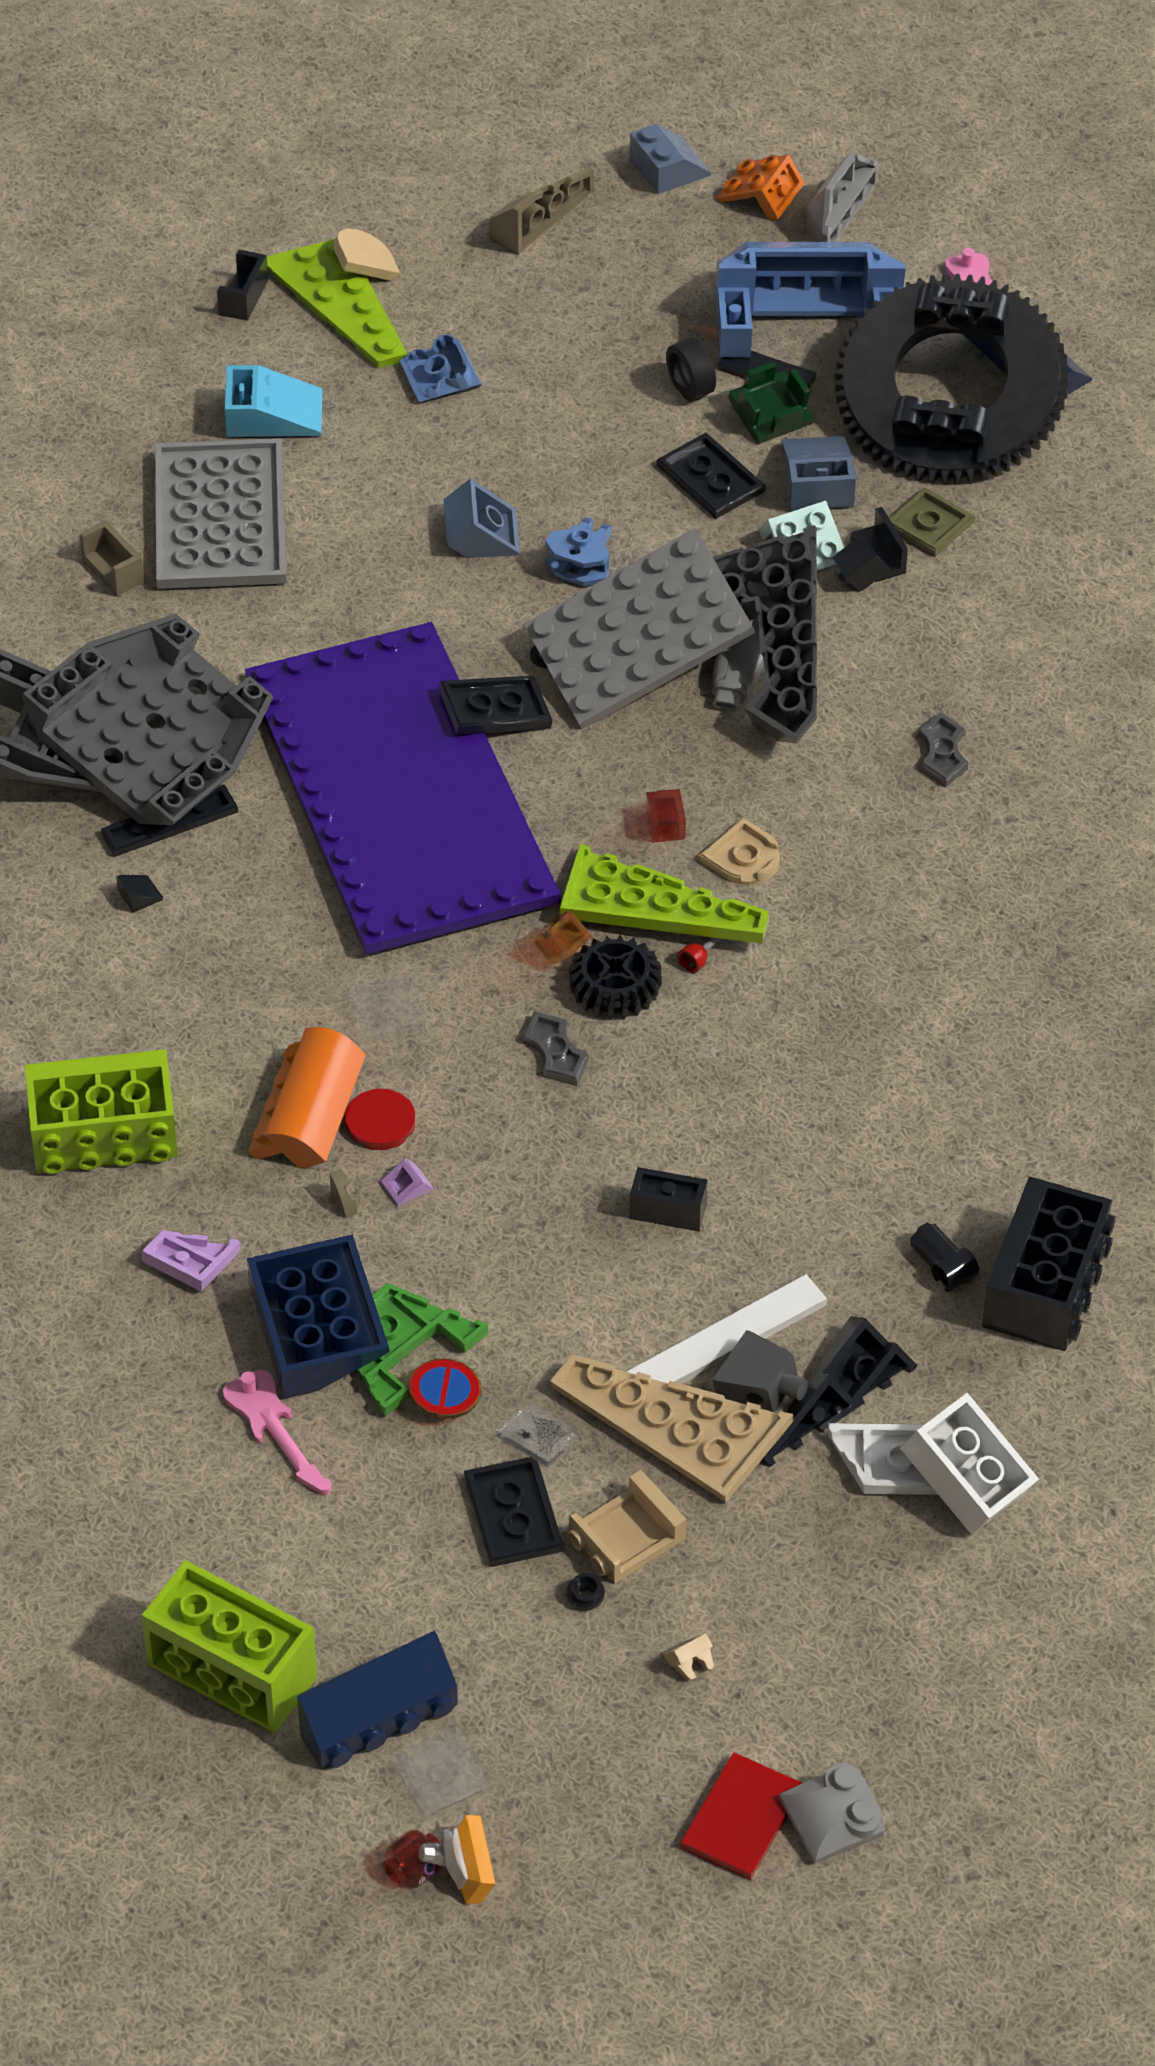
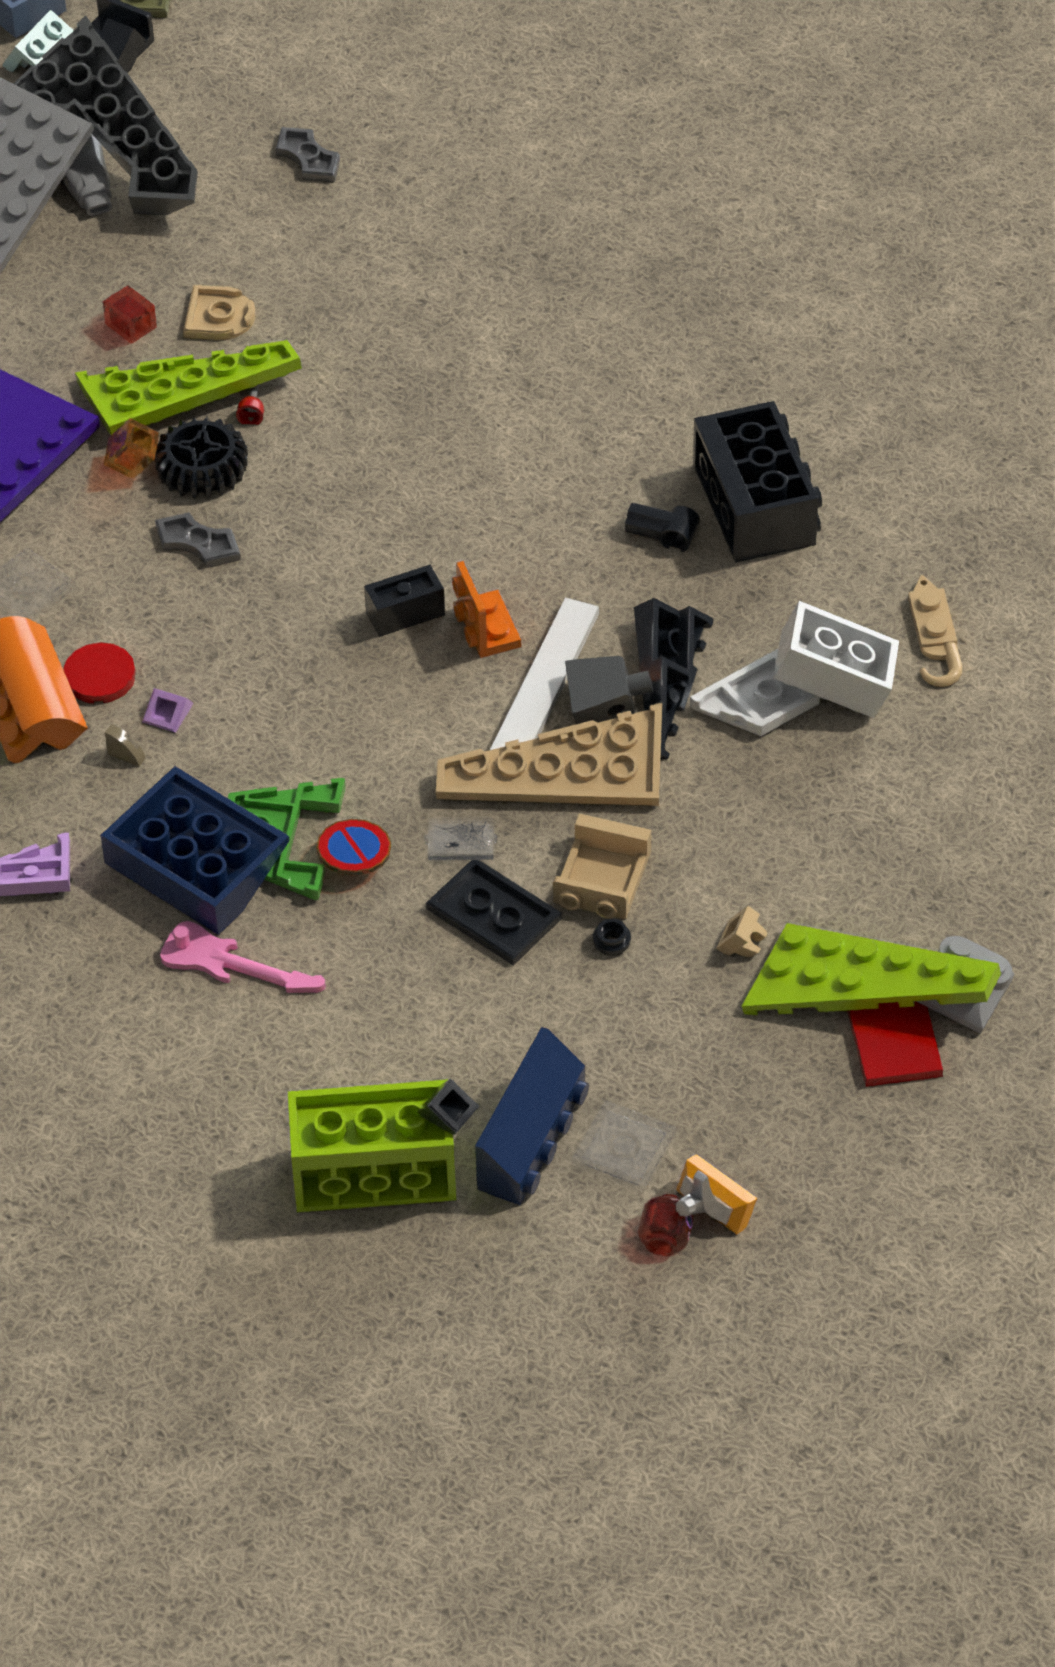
camera: 35 degrees left, 0 degrees up
none -> black slope [417,1078,480,1135]
none -> orange bracket [452,561,521,658]
none -> lime wing [741,923,1001,1016]
none -> tan plate [908,575,963,687]

